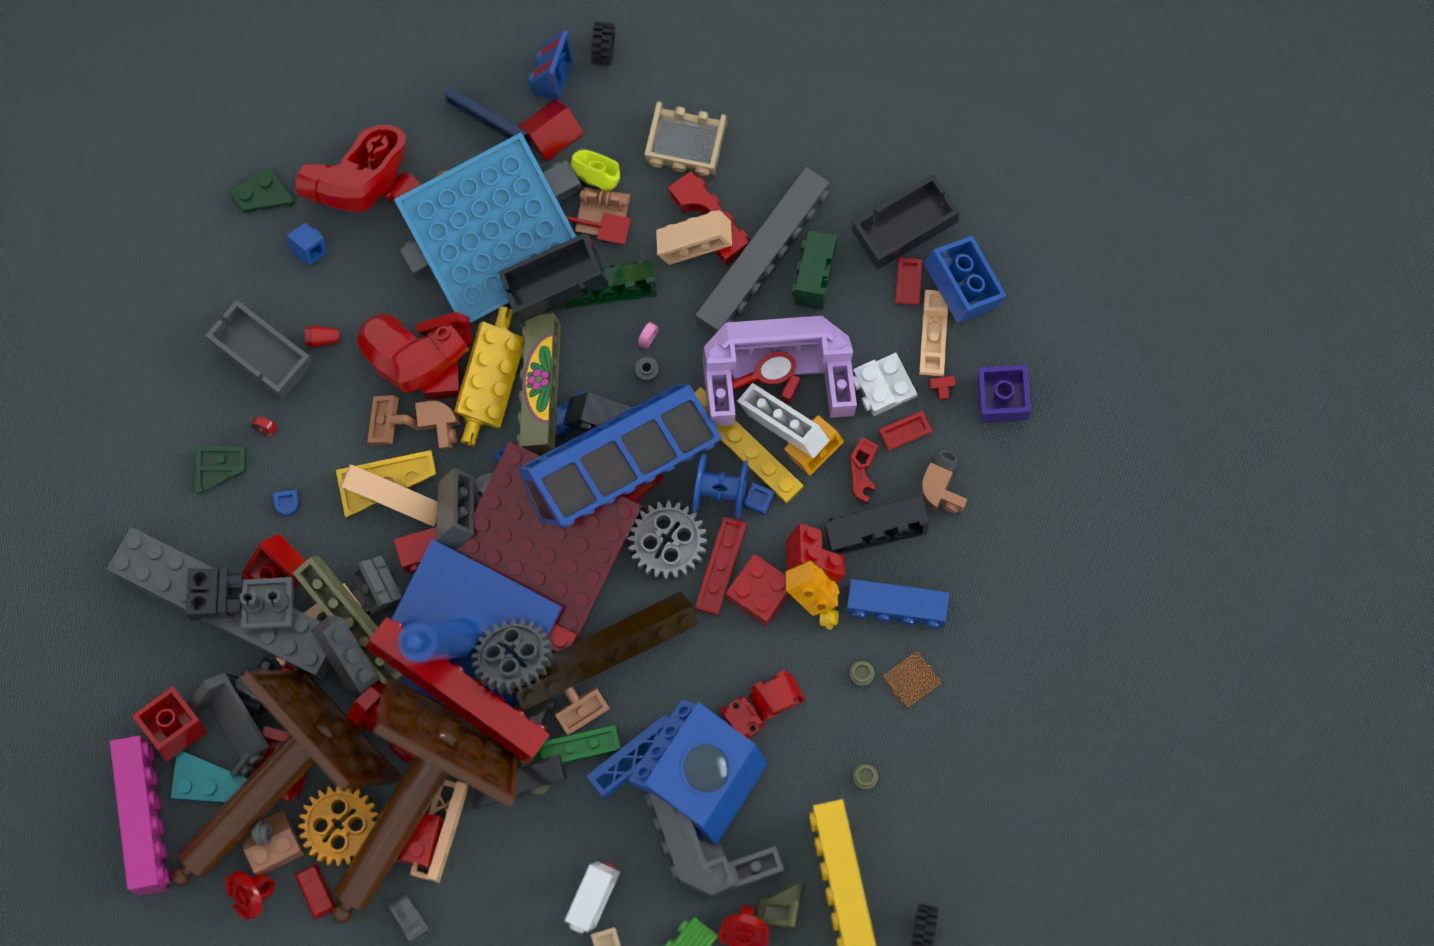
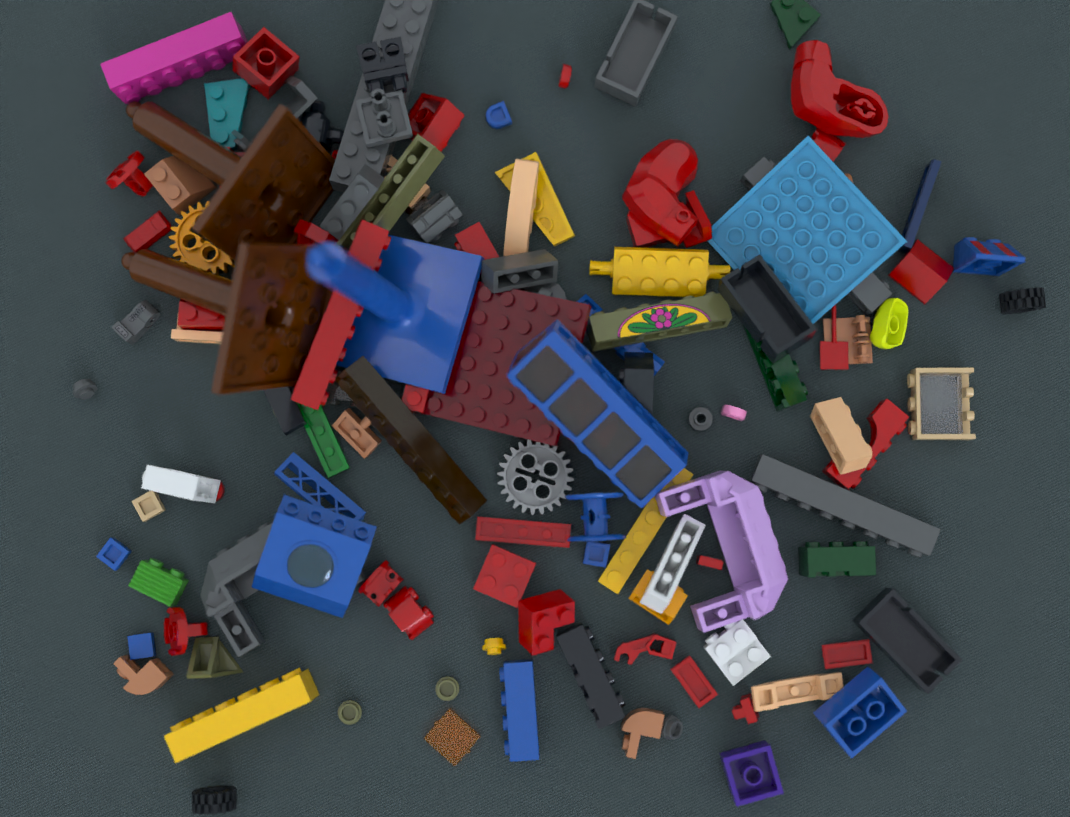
camera: 80 degrees right, 10 degrees up
dark green wing [195,446,246,493] -> none
dark grey plate [252,820,272,846] -> none
blue brick [287,223,327,266] -> none
red cone [305,325,339,349] -> none
nougat plate [367,395,421,445] -> none
nougat brick [415,401,461,451] -> none
dark grey gear [471,618,553,694] -> none
red piece [732,352,797,390] -> none
light orange brick [786,561,839,616] -> none

